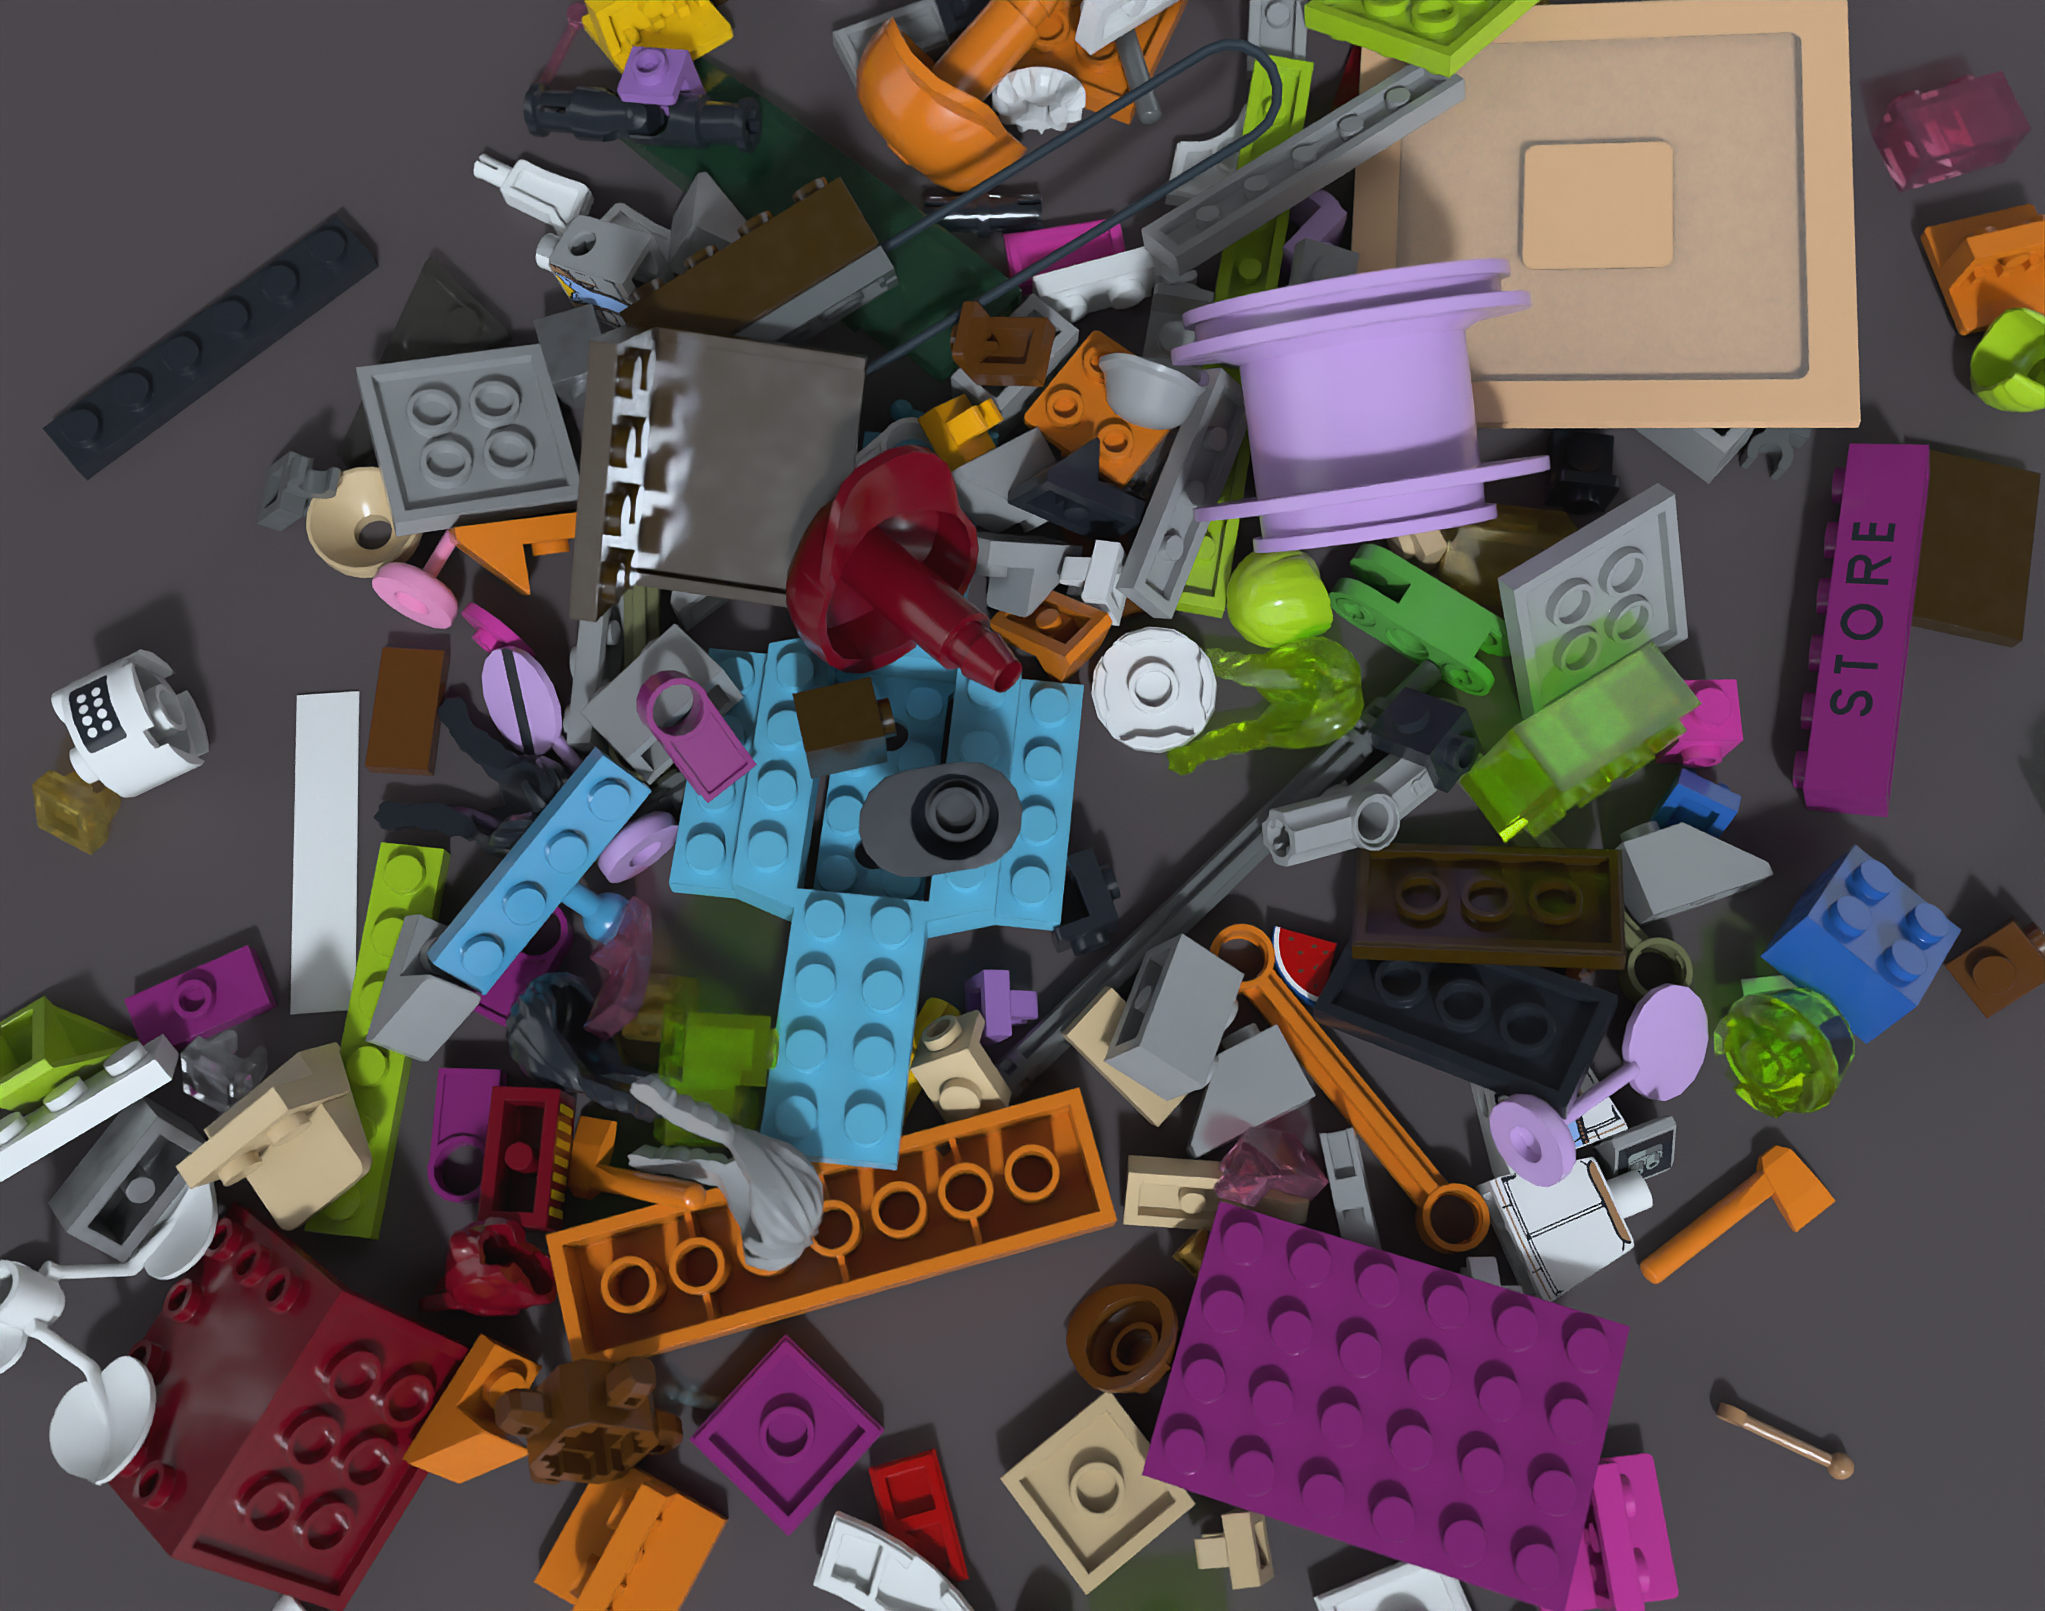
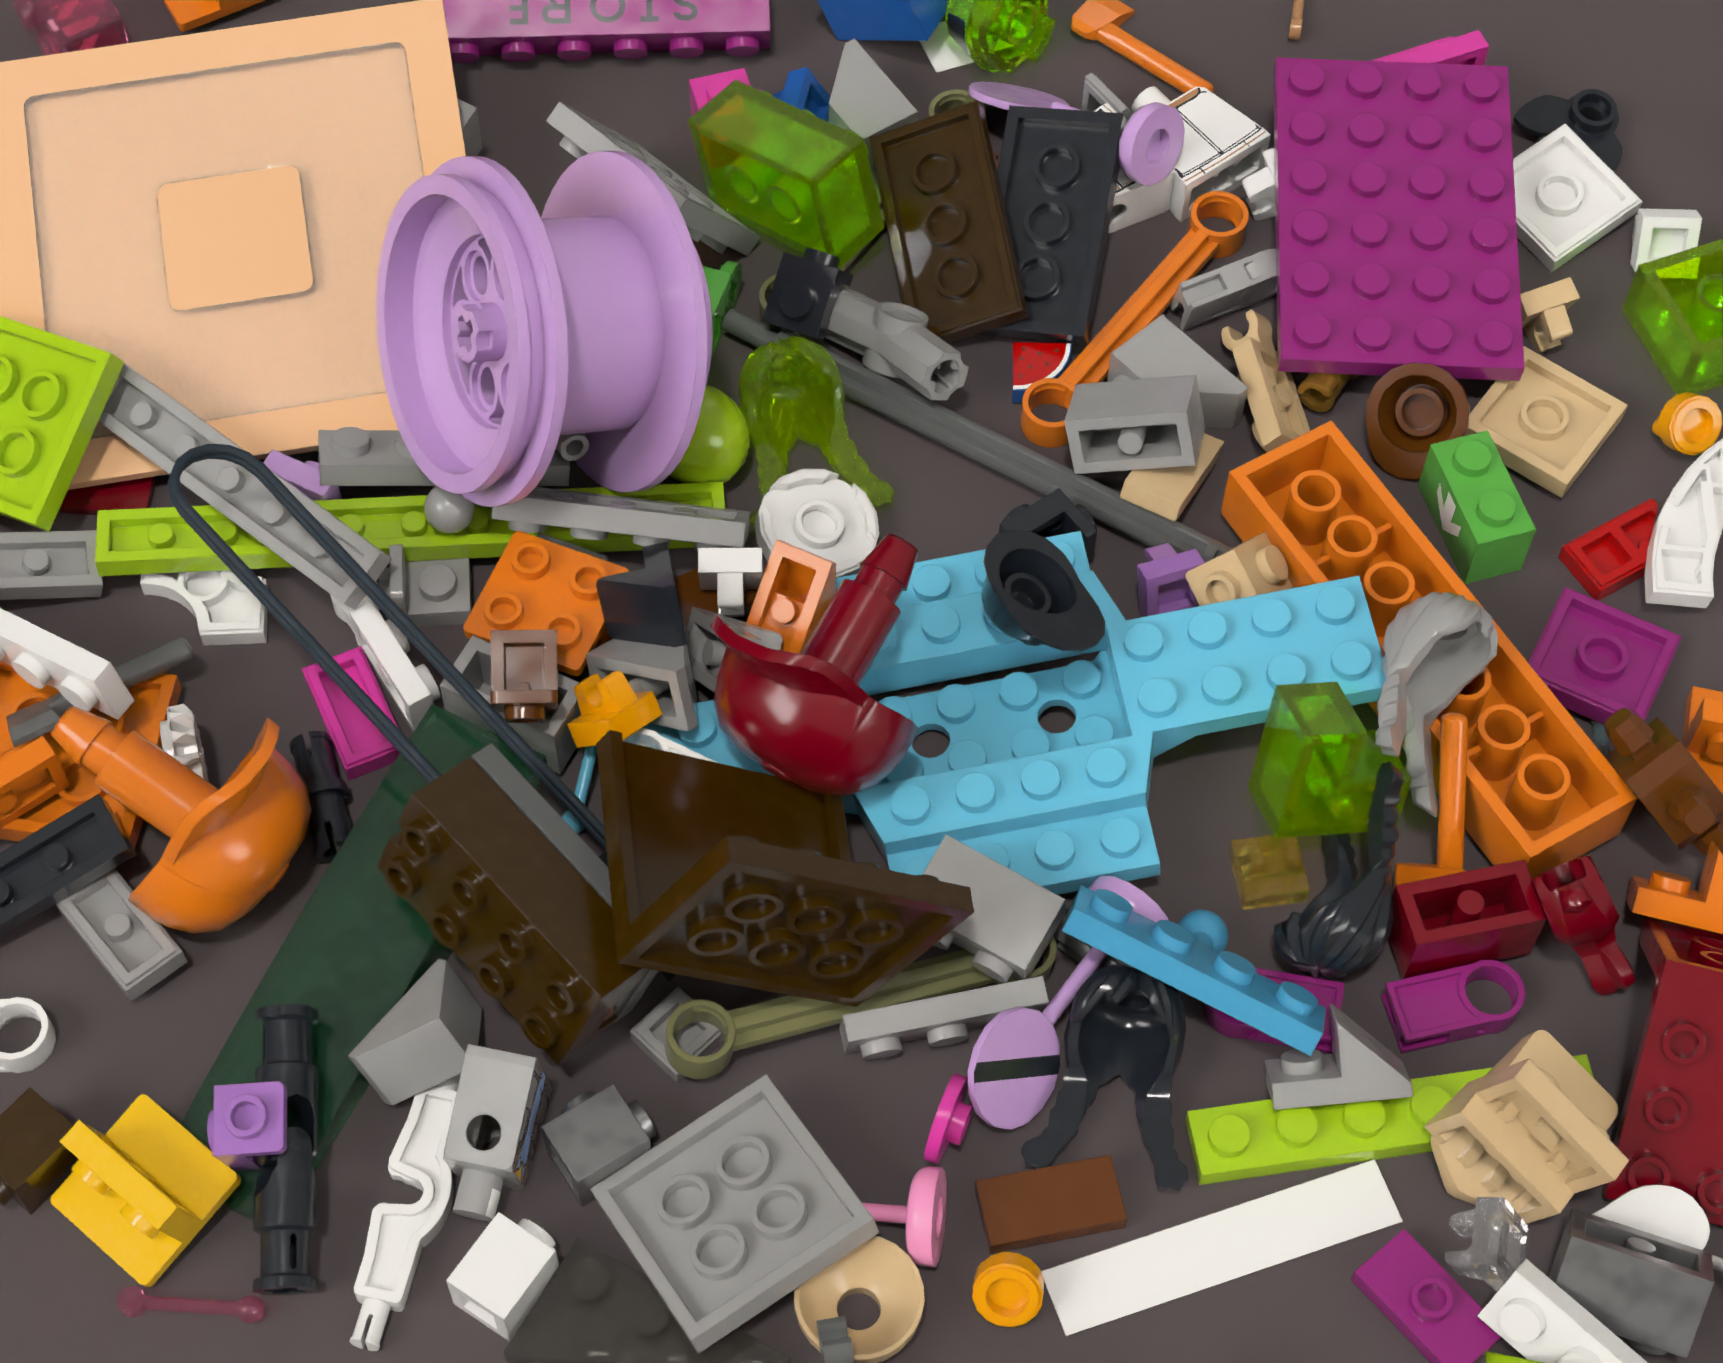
camera: 105 degrees left, 15 degrees down
orange slope [448,512,577,595] -> none
clear pink slope [584,896,653,1042] -> none
magenta piece [636,670,757,803] -> none
dark brown brick [792,677,897,779] -> none
light grey helmet [1098,353,1209,430] -> none
clear pink slope [1213,1127,1329,1207] -> none
none -> white brick [446,1212,561,1342]
none -> light orange tile [972,1252,1044,1327]
none -> bright green brick [1418,430,1536,584]

